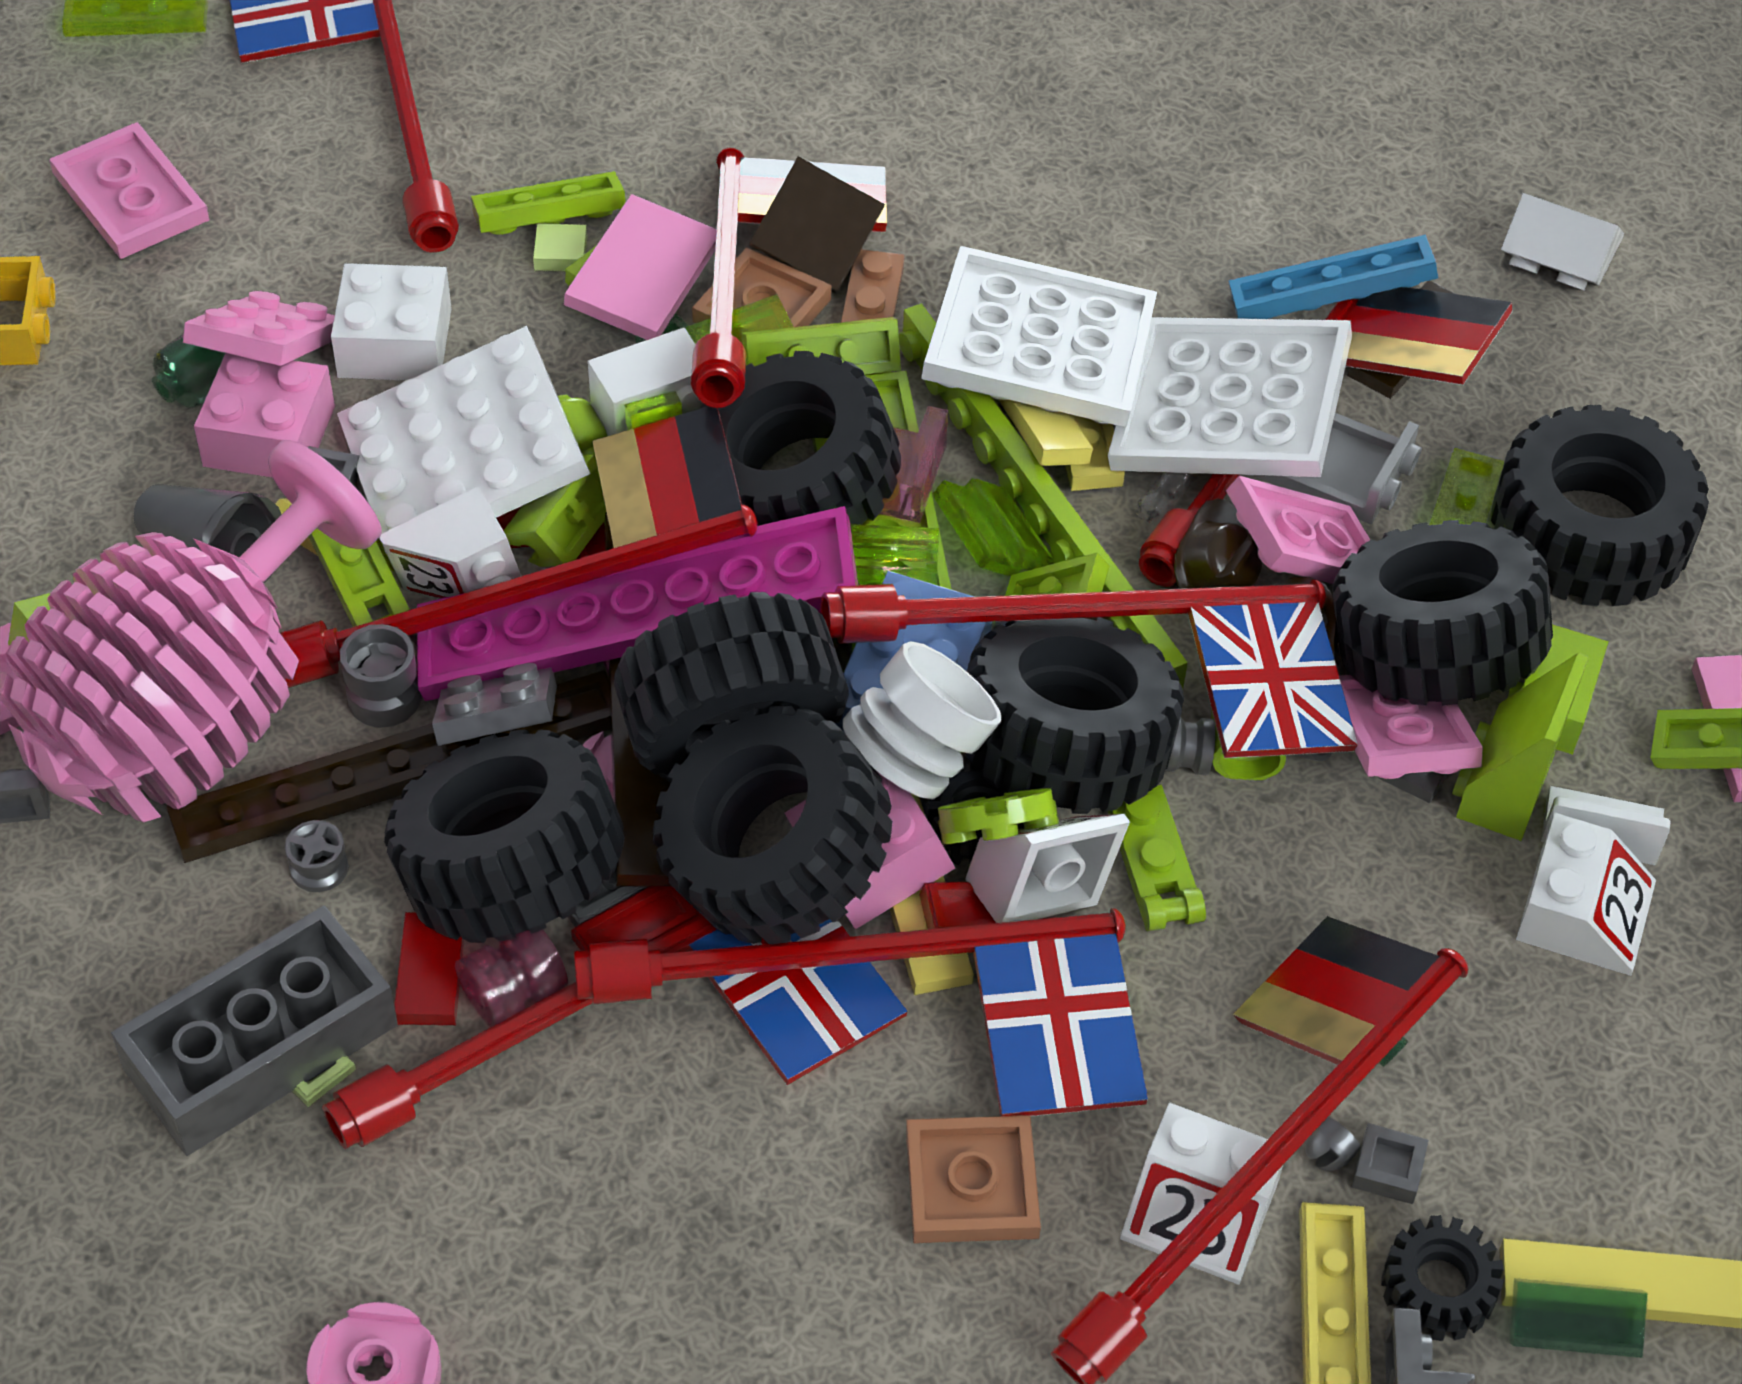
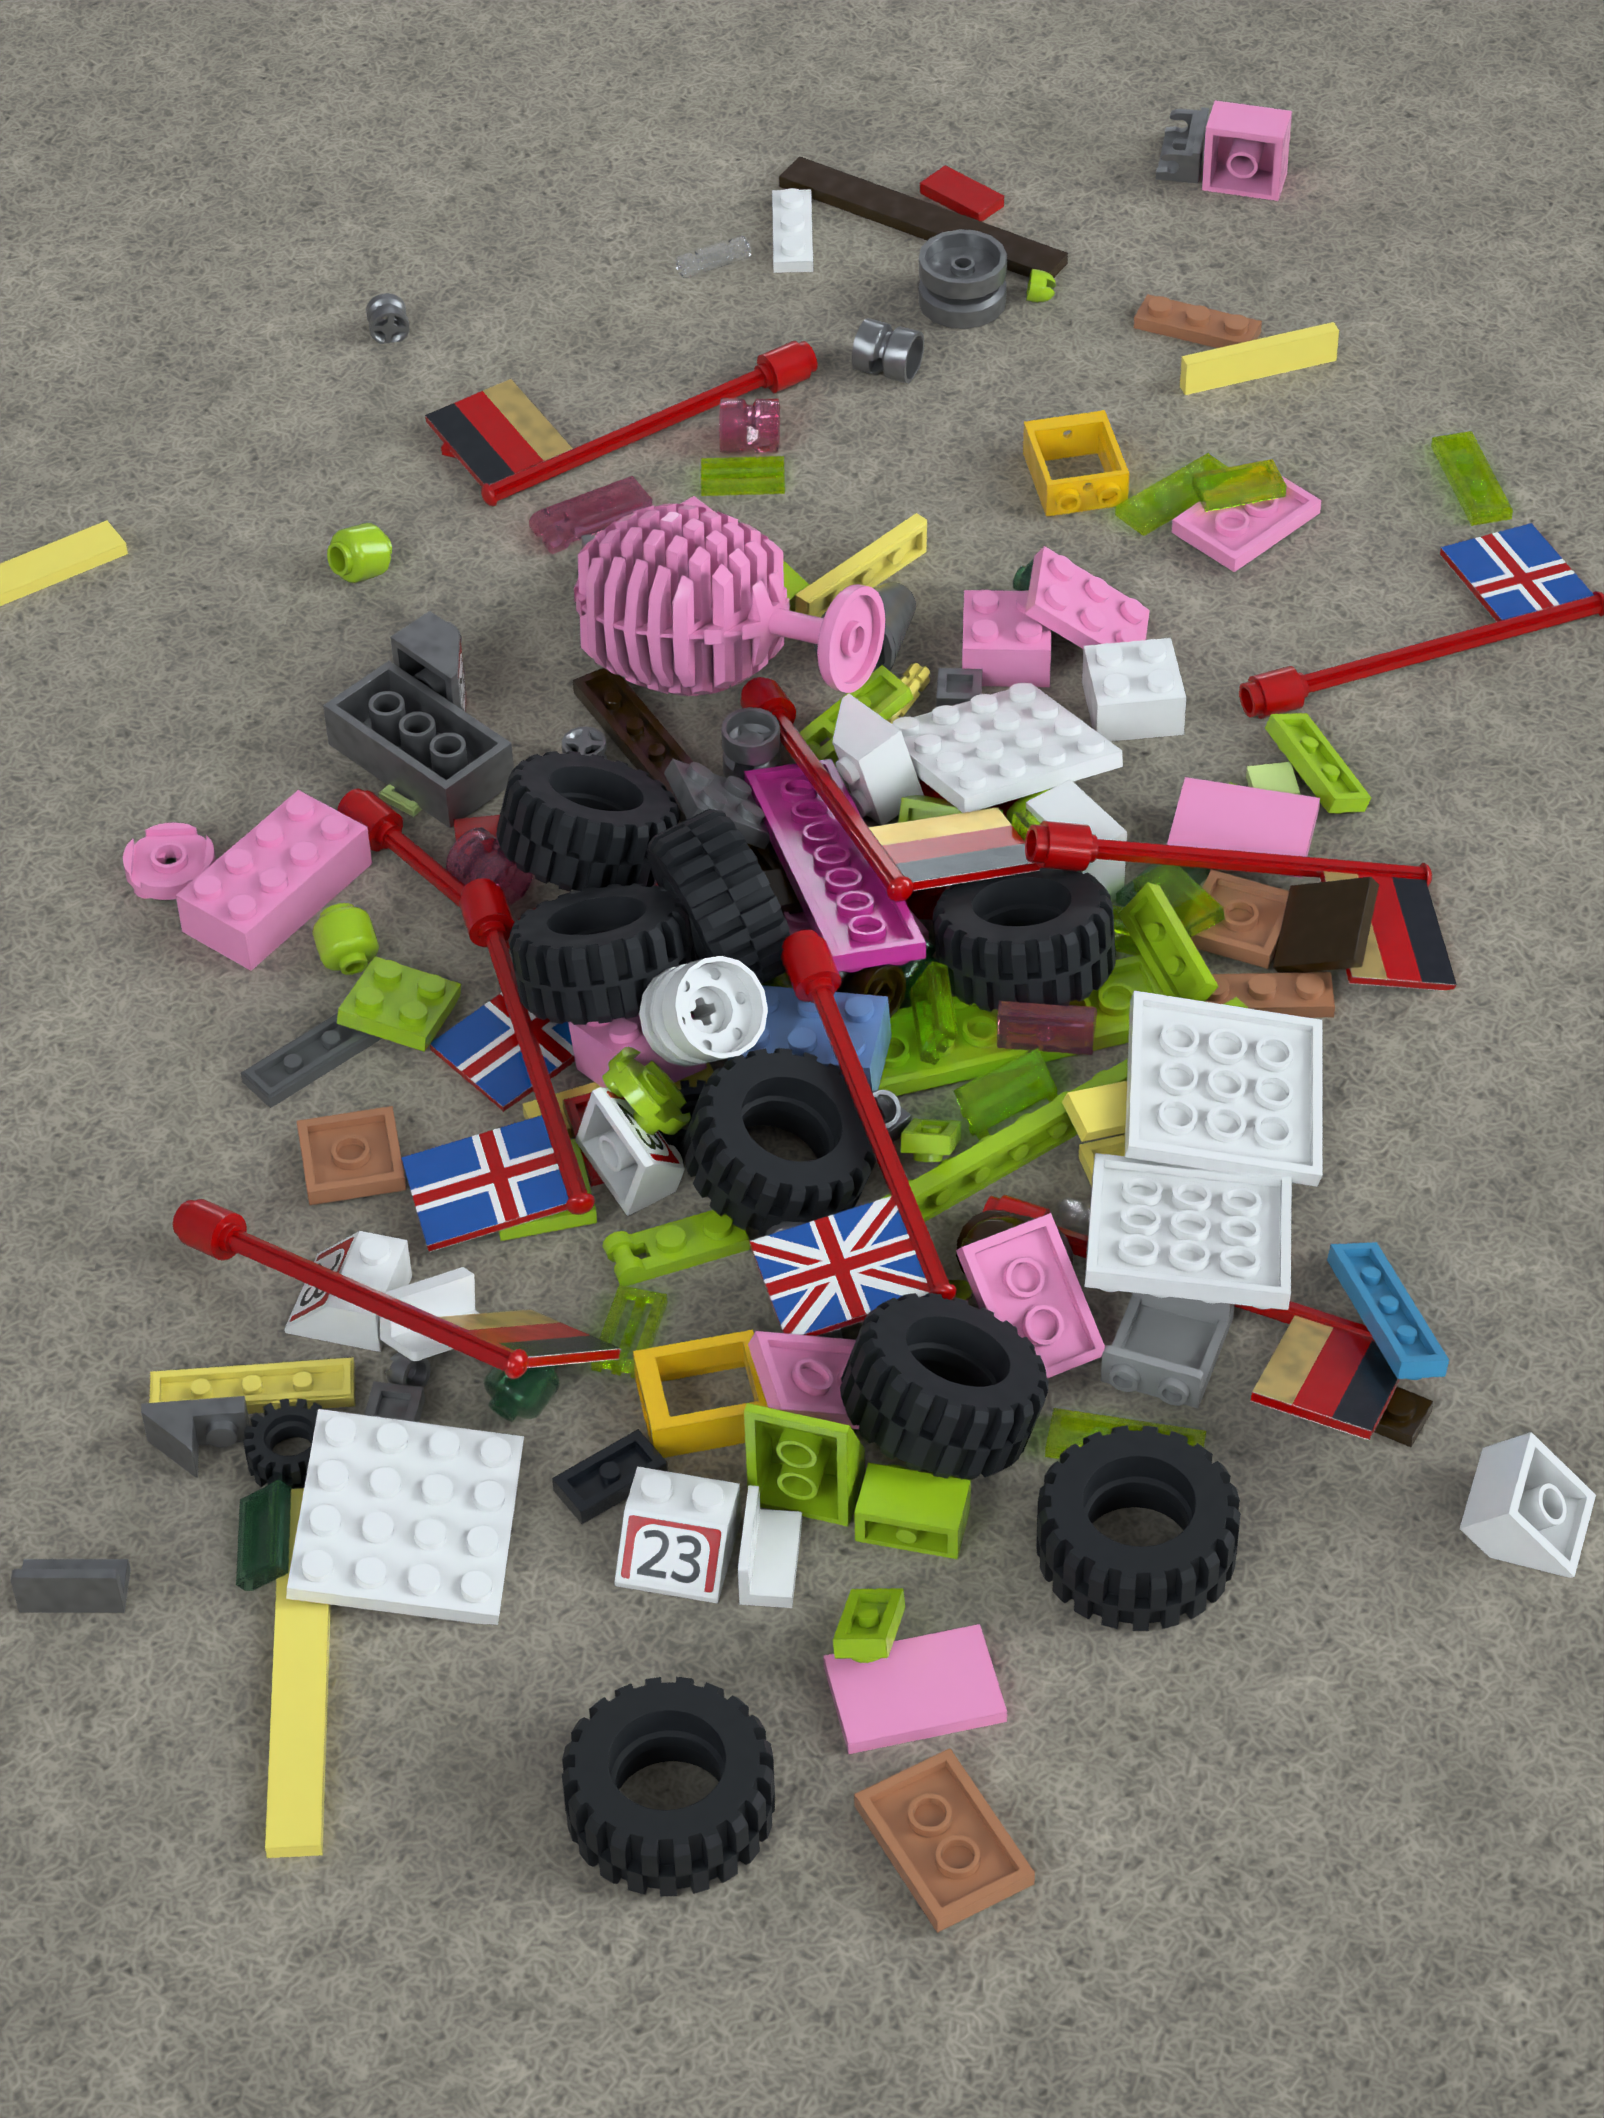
camera: 85 degrees right, 5 degrees down
none -> bright pink brick [176,790,372,971]
none -> dark grey tile [241,1013,382,1108]
none -> white plate [286,1409,524,1625]
none -> lime head [312,903,379,975]
none -> lime plate [337,956,462,1052]
none -> white panel [379,1267,480,1361]
none -> flat silver slope [390,611,466,712]
none -> black plate [552,1429,668,1524]
none -> clear neon green tile [591,1285,668,1379]
none -> yellow window [633,1329,768,1458]
none -> light yellow tile [795,513,927,617]
none -> clear neon green tile [1115,453,1237,536]
none -> clear neon green tile [1192,459,1287,512]

